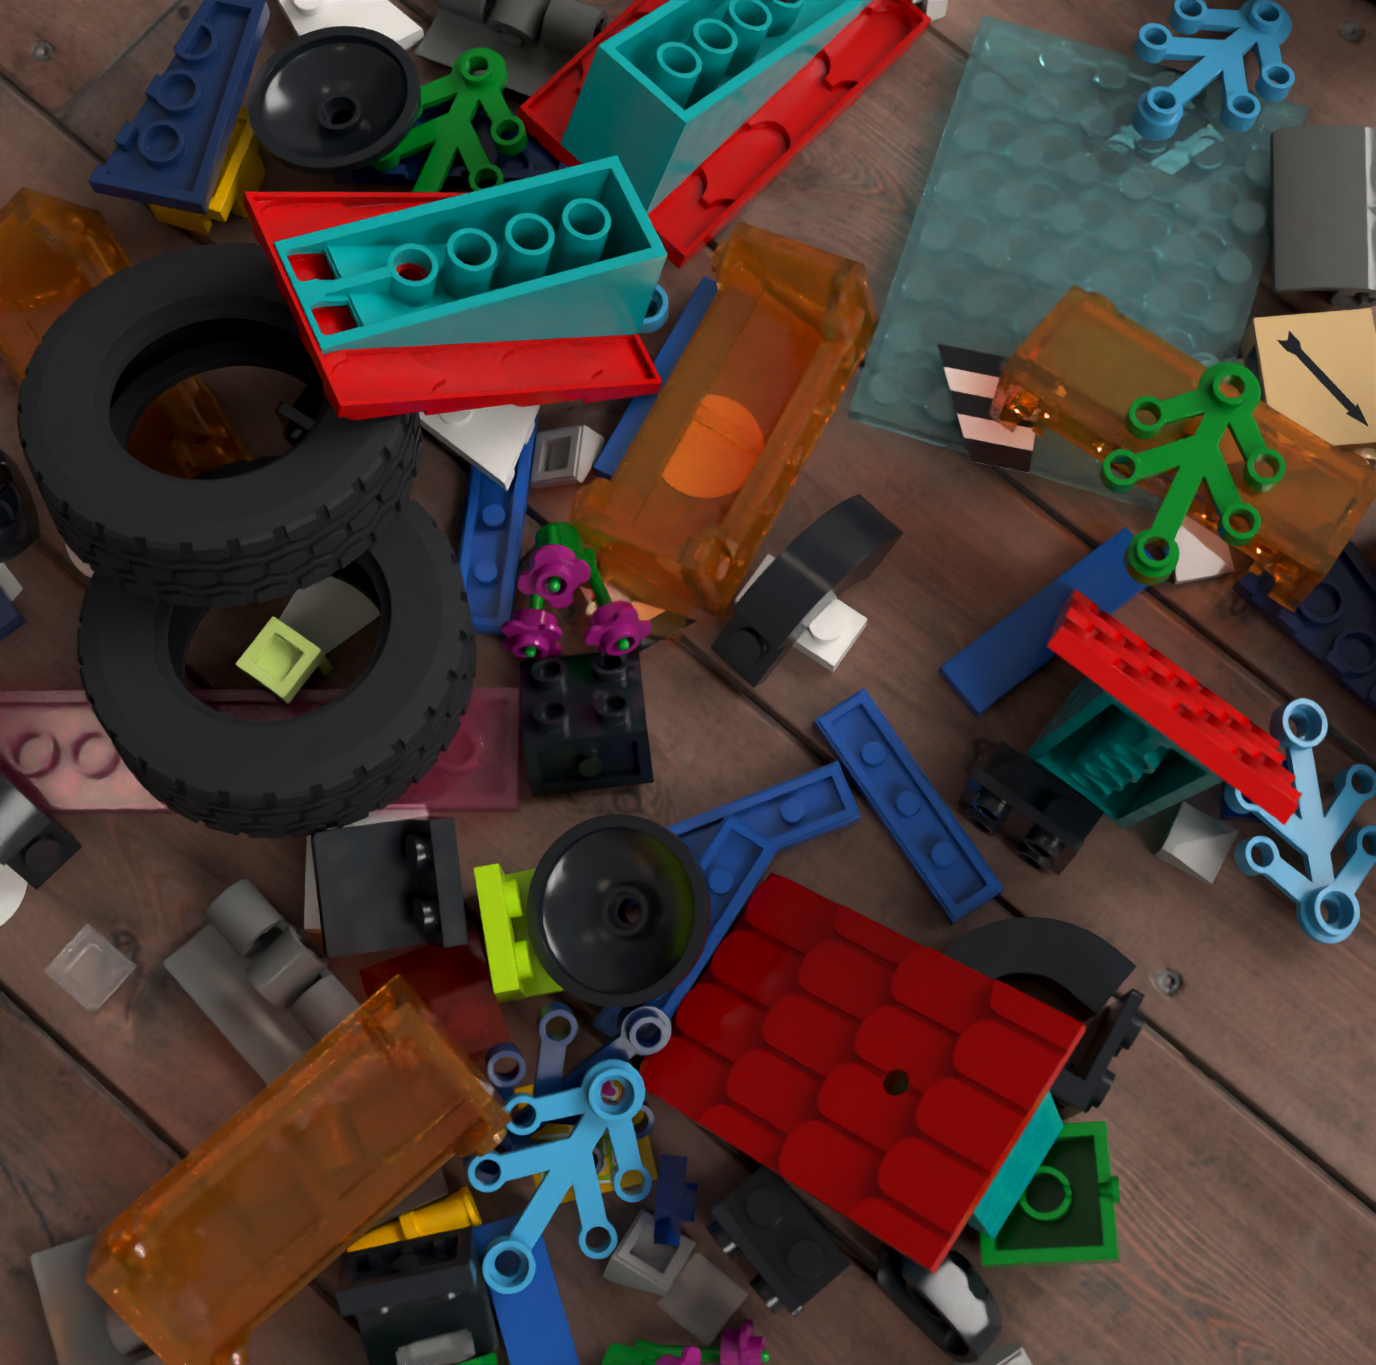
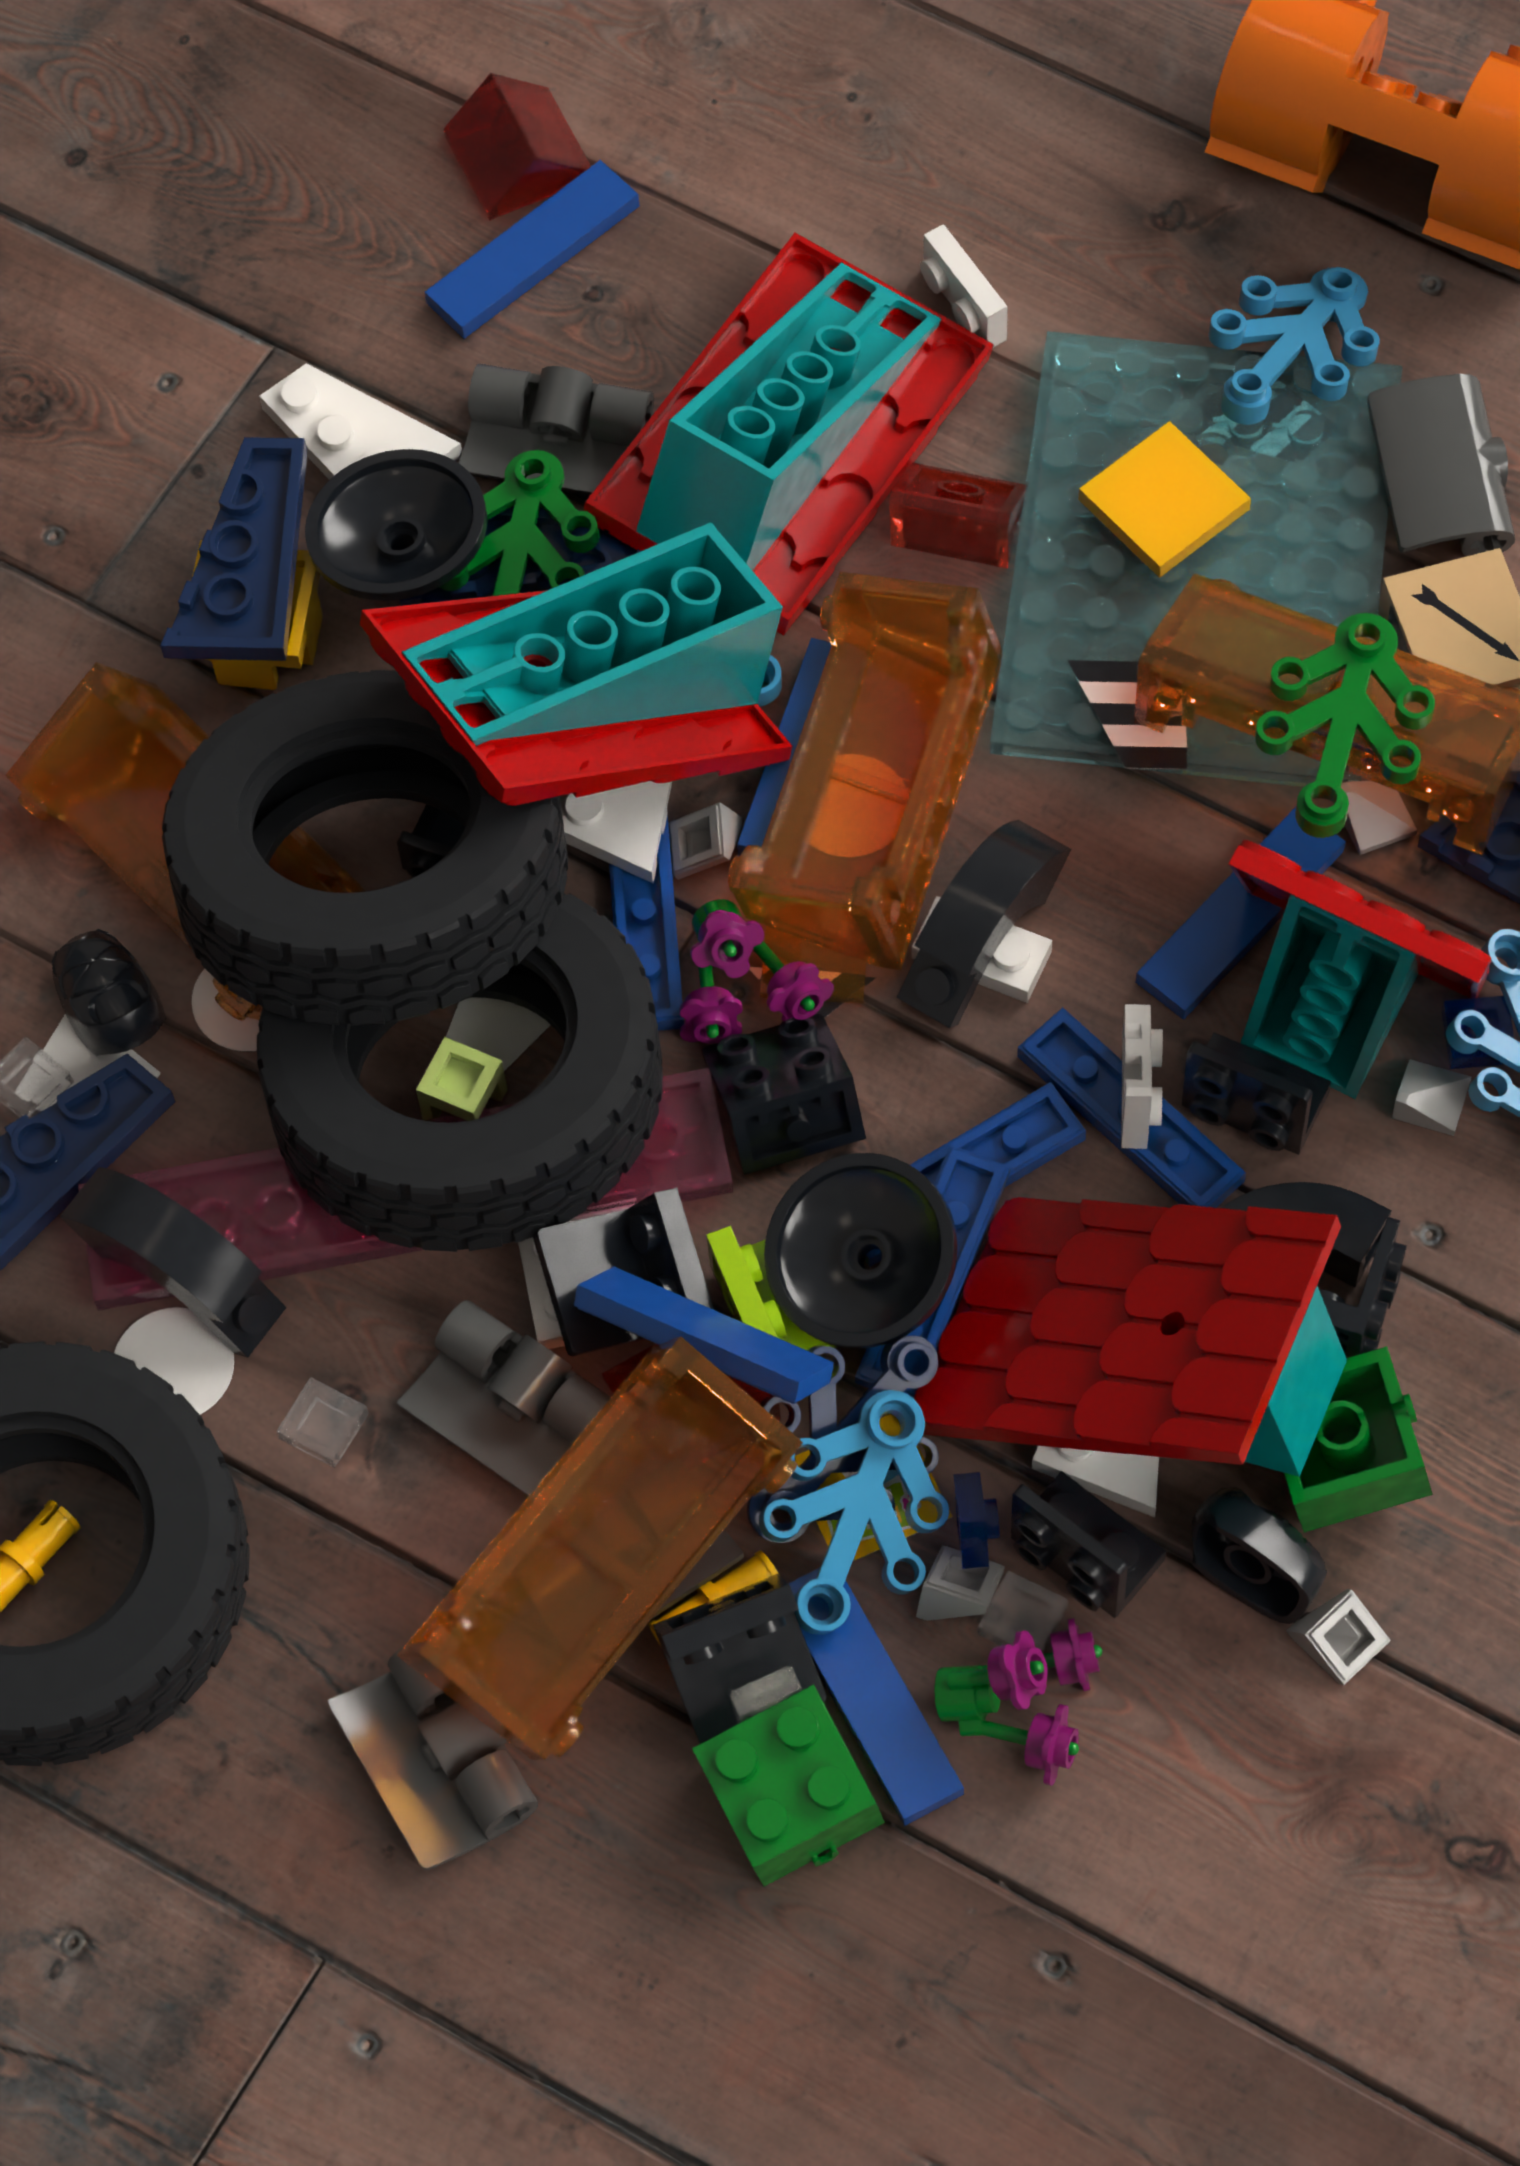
camera: 10 degrees left, 10 degrees down
none -> blue tile [574,1267,834,1404]
none -> clear red slope [889,463,1029,569]
none -> yellow tile [1078,421,1251,578]
none -> white wing [1121,1004,1163,1149]

